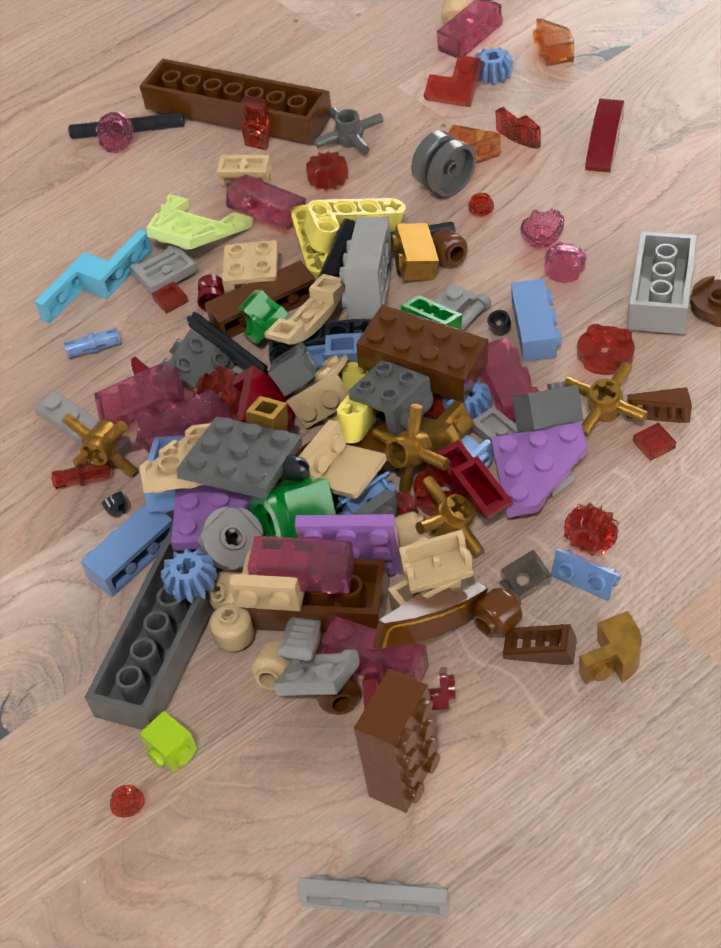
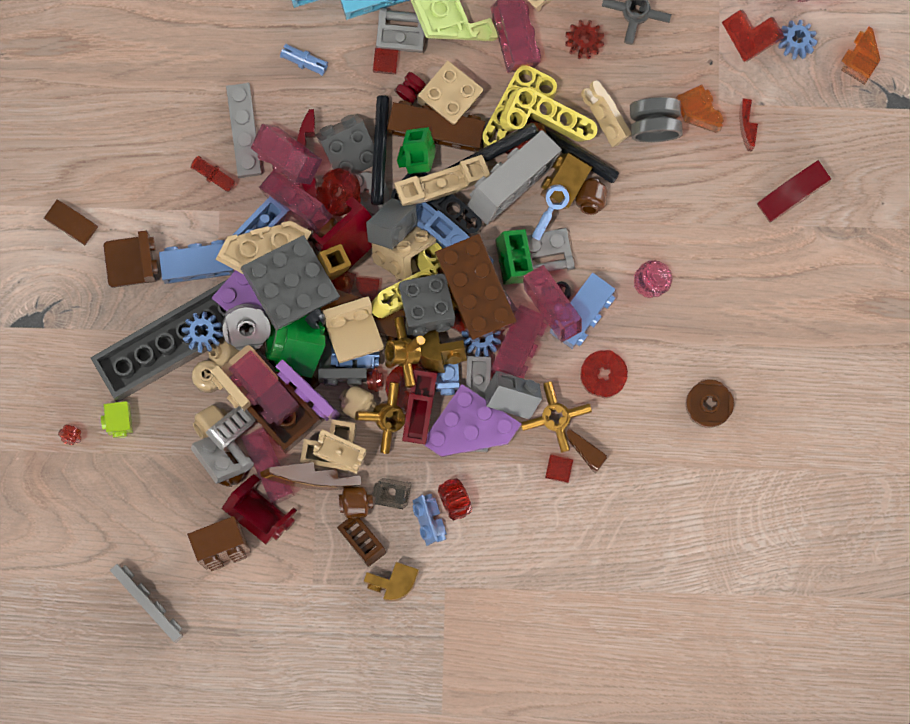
camera: 30 degrees right, 30 degrees up
pearl gold bar [62,412,137,477] -> none
black hinge [101,491,128,517] -> none
clear red plate [468,193,494,217] -> none
clear pink hair [520,208,564,248] -> none
light grey brick [628,231,697,334] -> none
none -> reddish brown bracket [103,230,159,288]
none -> clear pink brick [523,265,582,343]
none -> light blue piece [532,184,569,240]
none -> tan hinge [581,80,631,147]

